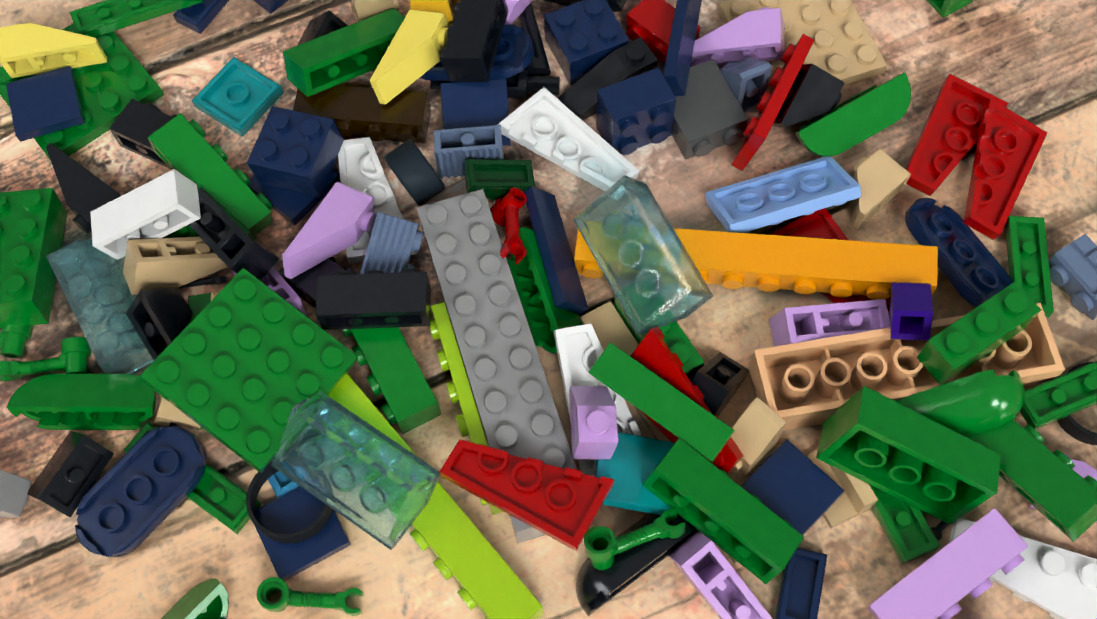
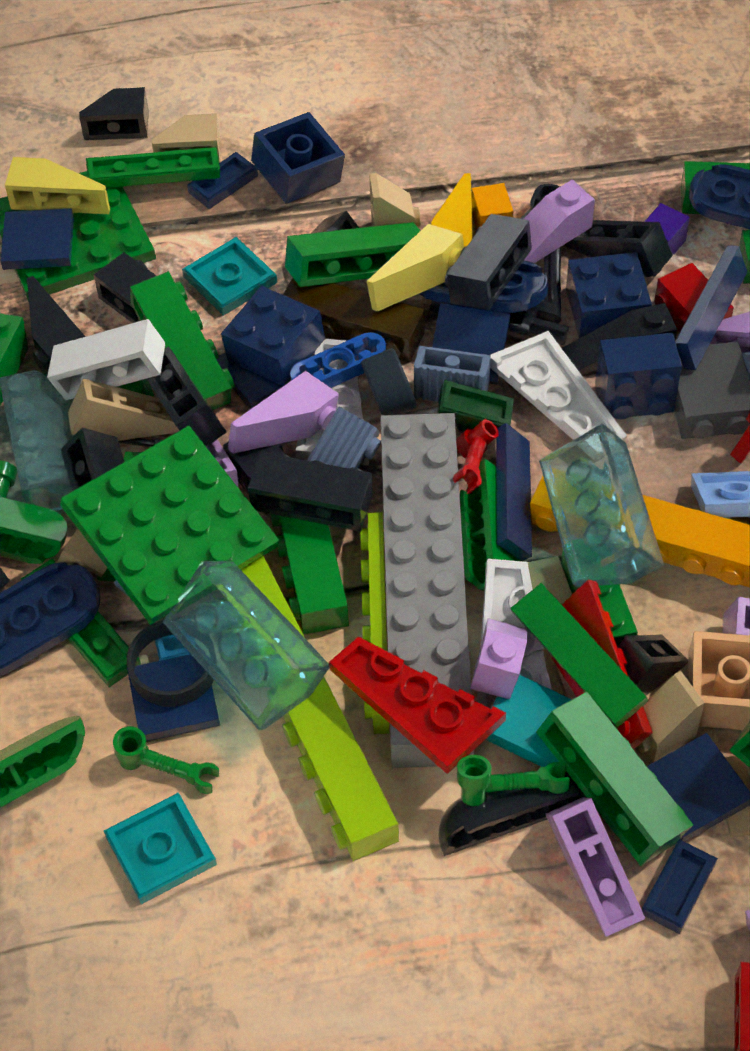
camera: 15 degrees right, 10 degrees down
none -> blue beam [290,333,386,388]

